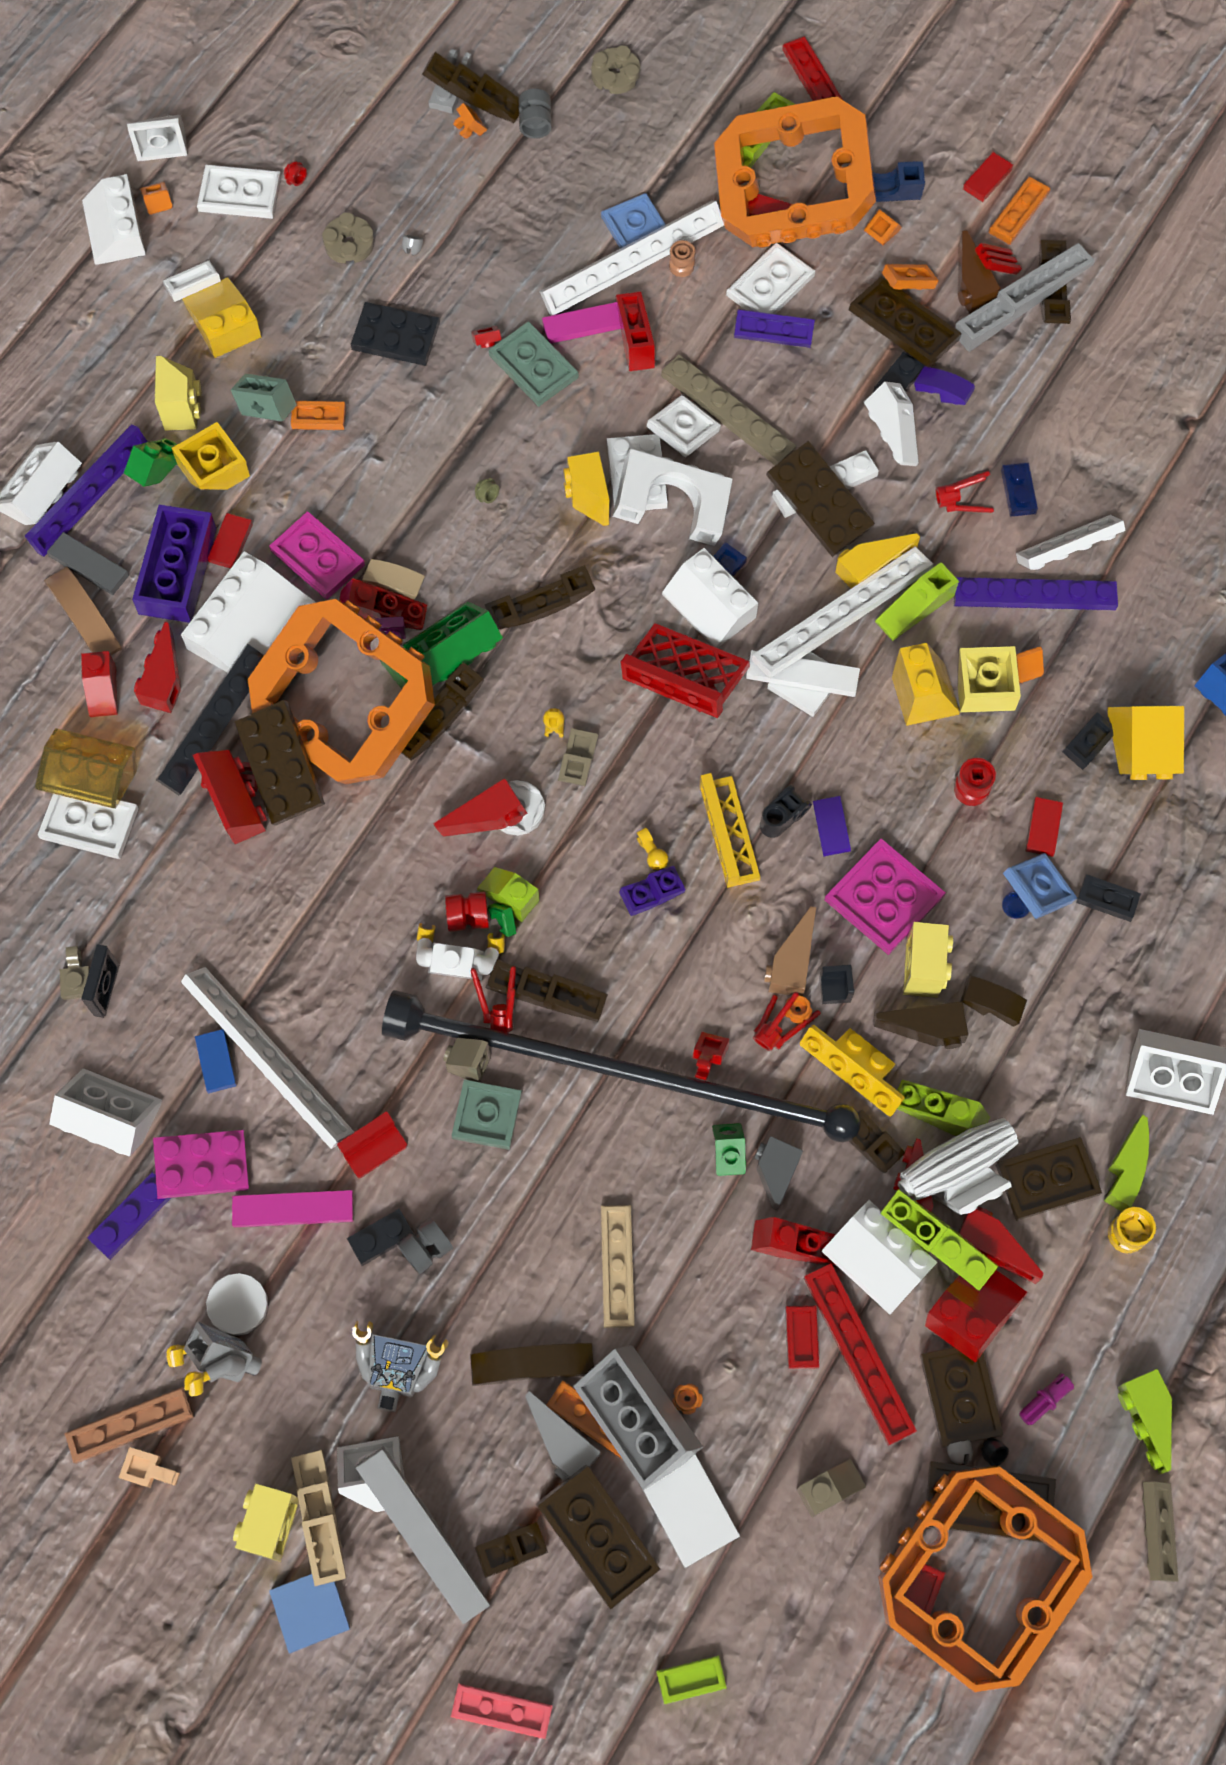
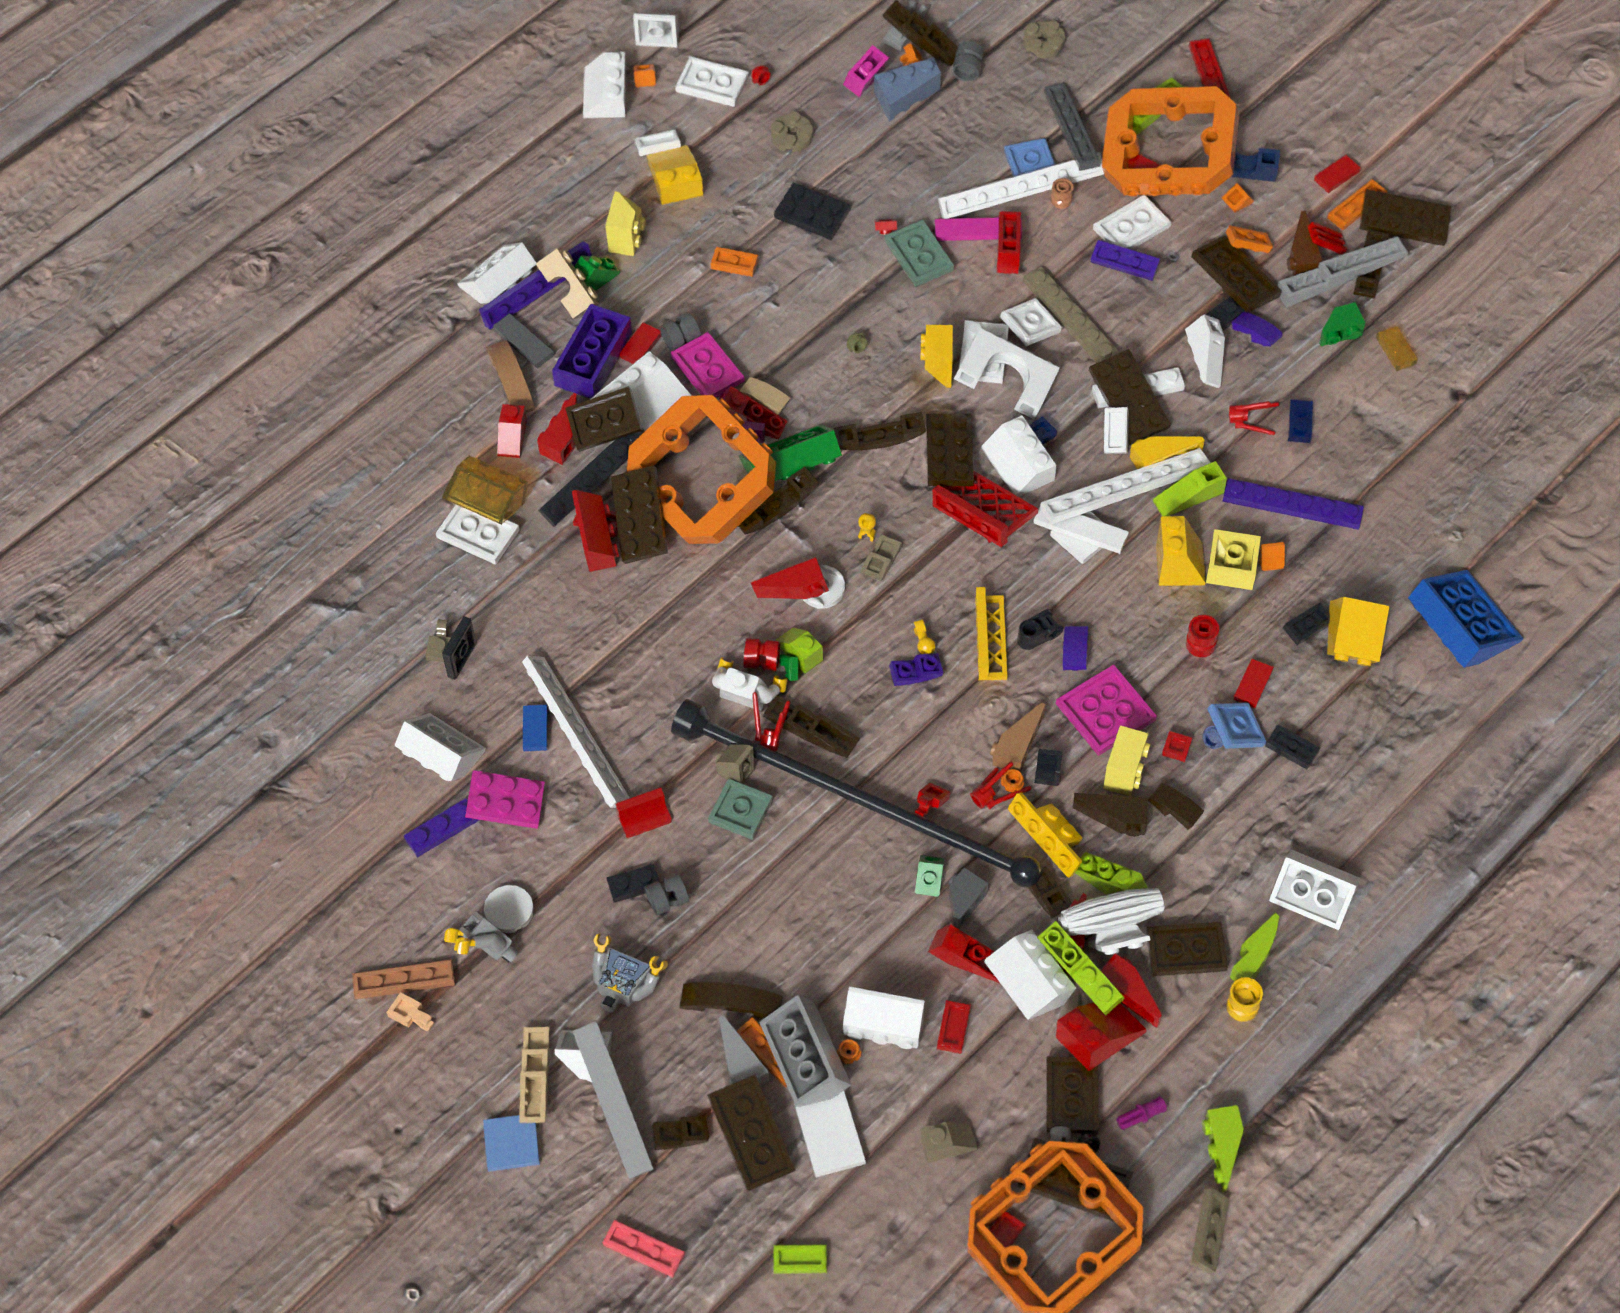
camera: 15 degrees right, 10 degrees down
yellow slope [172,422,250,490] -> none
sand green brick [231,374,297,421] -> none
dark pink tile [232,1190,353,1228] -> none
light yellow slope [233,1484,299,1562] -> none
light grey hinge [402,235,423,255] -> none
tan tile [601,1205,634,1328] -> none
red plate [804,1263,917,1446] -> none
white plate [1016,515,1125,570] -> none
none -> tan arch [536,249,599,319]
none -> dark brown plate [565,386,643,452]
none -> dark grey wheel [660,312,701,351]
none -> dark pink brick [843,45,889,97]
none -> white slope [843,987,924,1049]
none -> sand blue wedge [874,58,941,122]
none -> dark brown plate [926,413,974,486]
none -> dark grey tile [1044,83,1100,171]
none -> white tile [1104,407,1129,454]
none -> red plate [1162,731,1192,762]
none -> green slope [1319,302,1365,346]
none -> dark brown plate [1359,189,1451,246]
none -> clear yellow plate [1376,326,1418,372]

